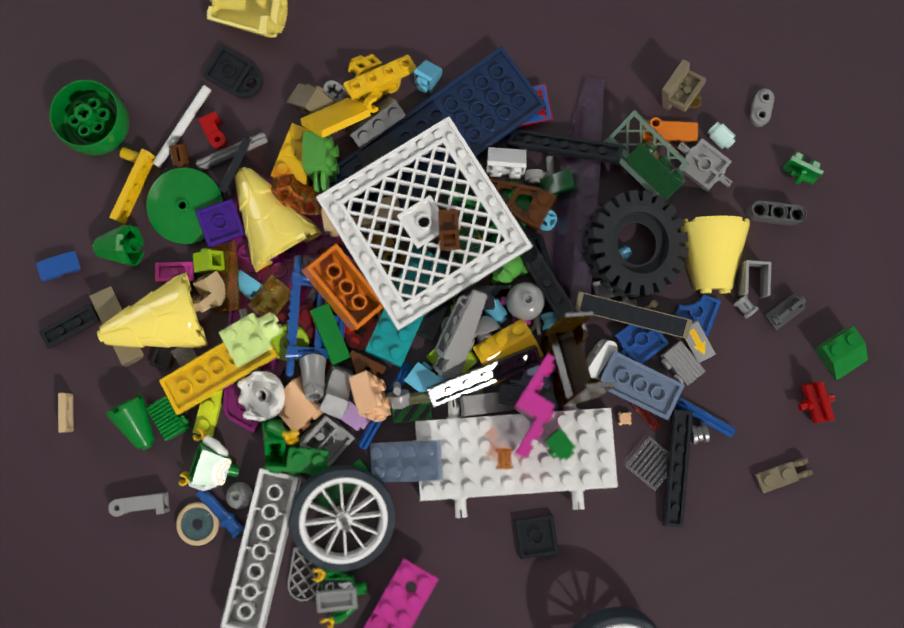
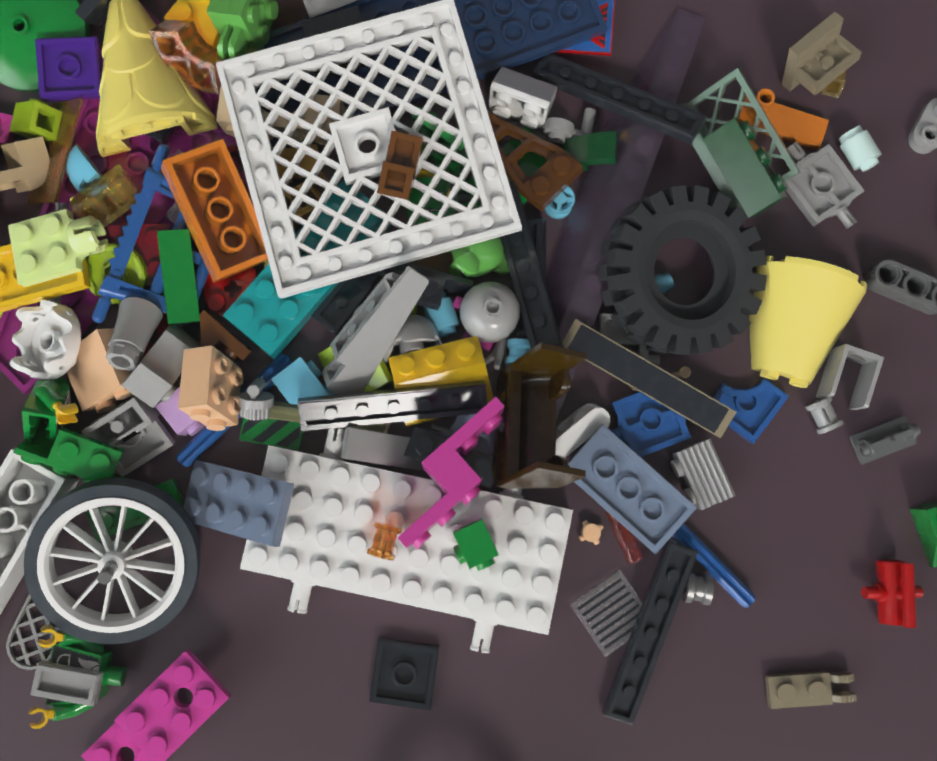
camera: 15 degrees right, 0 degrees up
light grey tile [685,320,716,363] -> none

